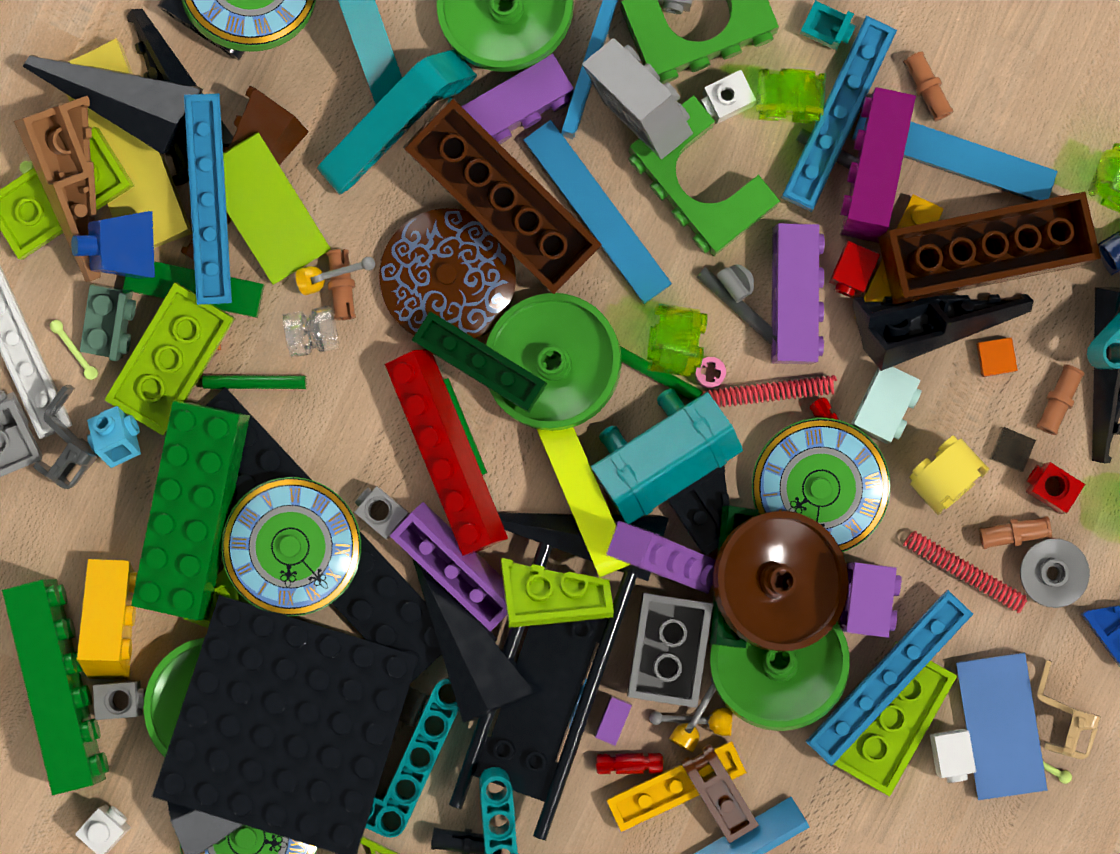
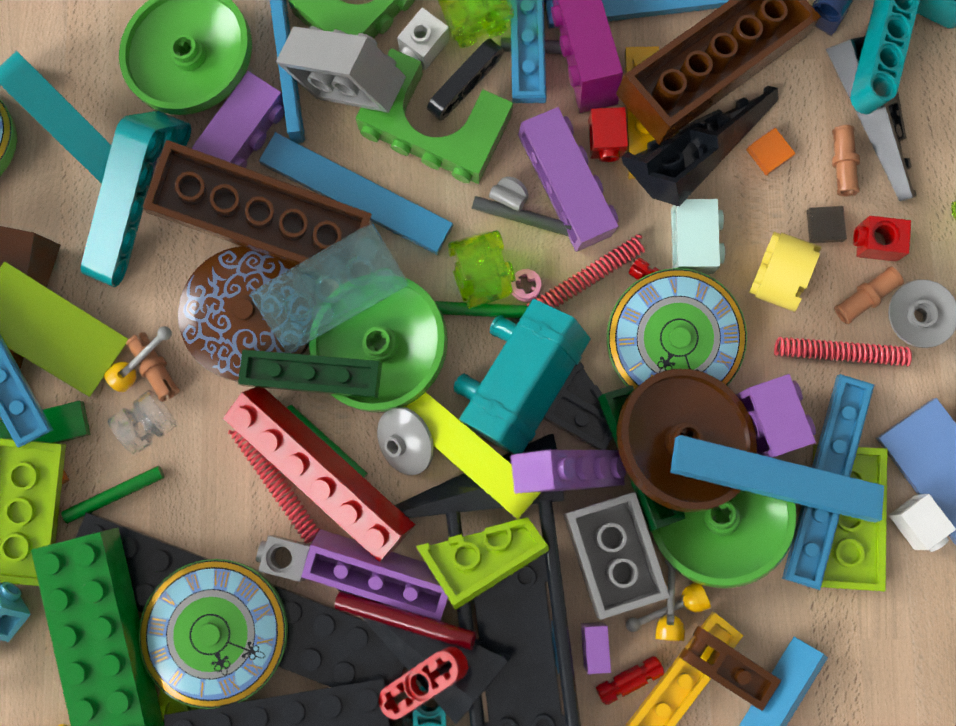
camera: 25 degrees left, 5 degrees down
none -> coral piece [228,430,320,543]
none -> clear light blue plate [249,222,409,353]
none -> dark red piece [334,591,477,650]
none -> light grey dish [377,407,434,475]
none -> beam [379,647,468,720]
none -> black beam [427,38,504,121]
none -> dark azure tile [670,435,884,523]

